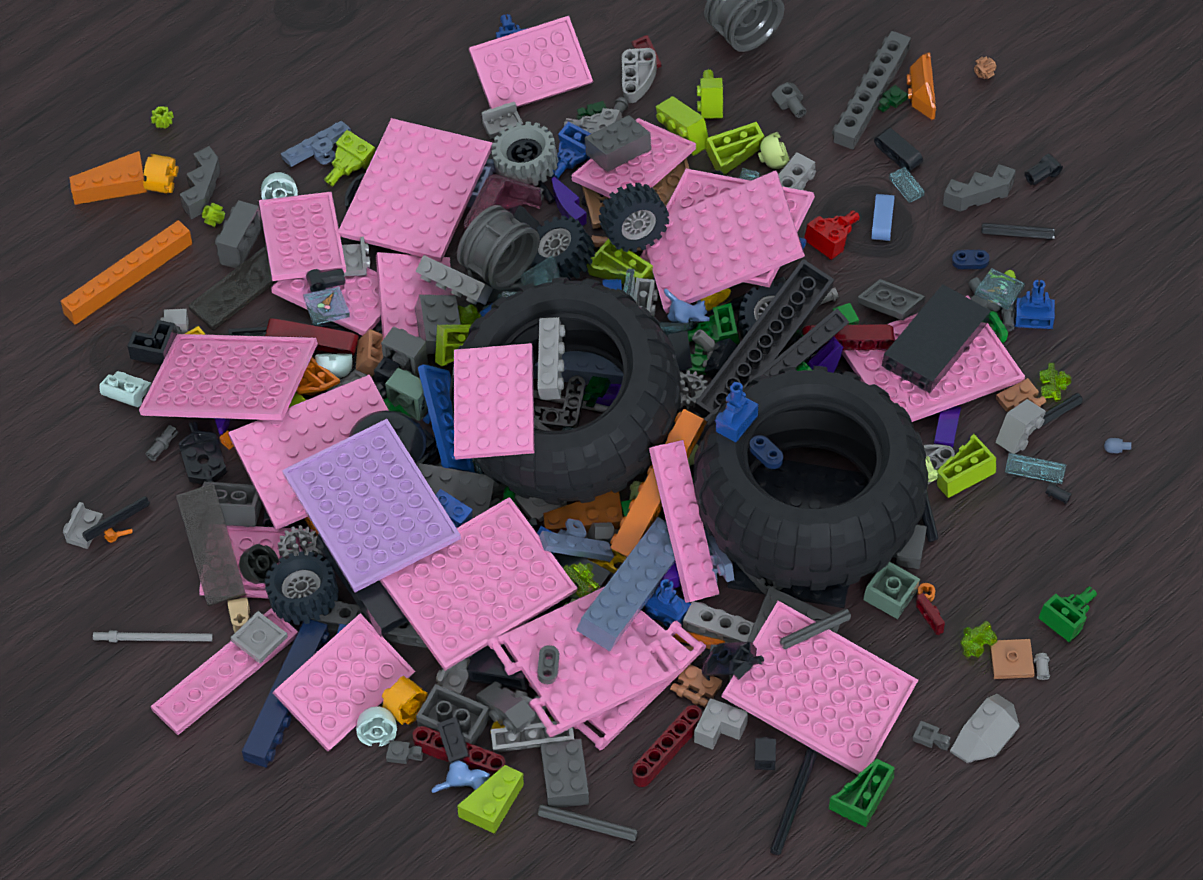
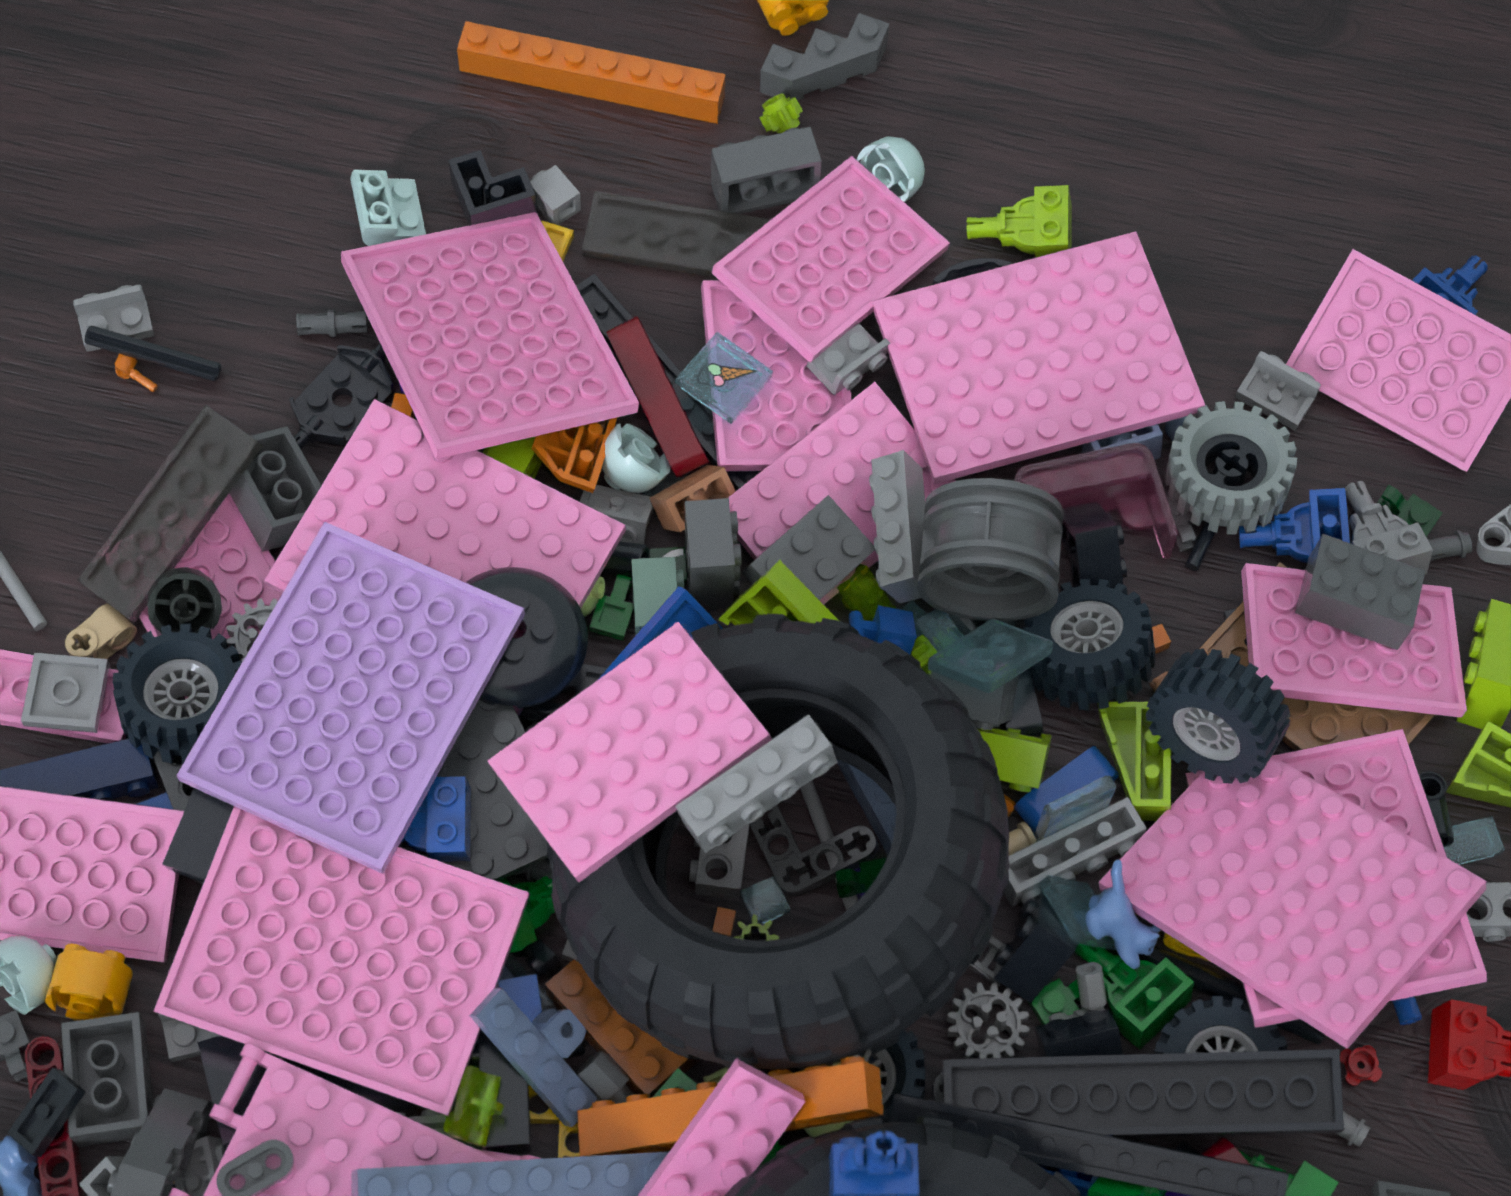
camera: 50 degrees right, 10 degrees up
sand blue plate [281,121,351,167] -> none
black piece [306,269,345,294] -> none
black brick [374,356,401,388] -> none
dark purple slope [552,177,587,226] -> none

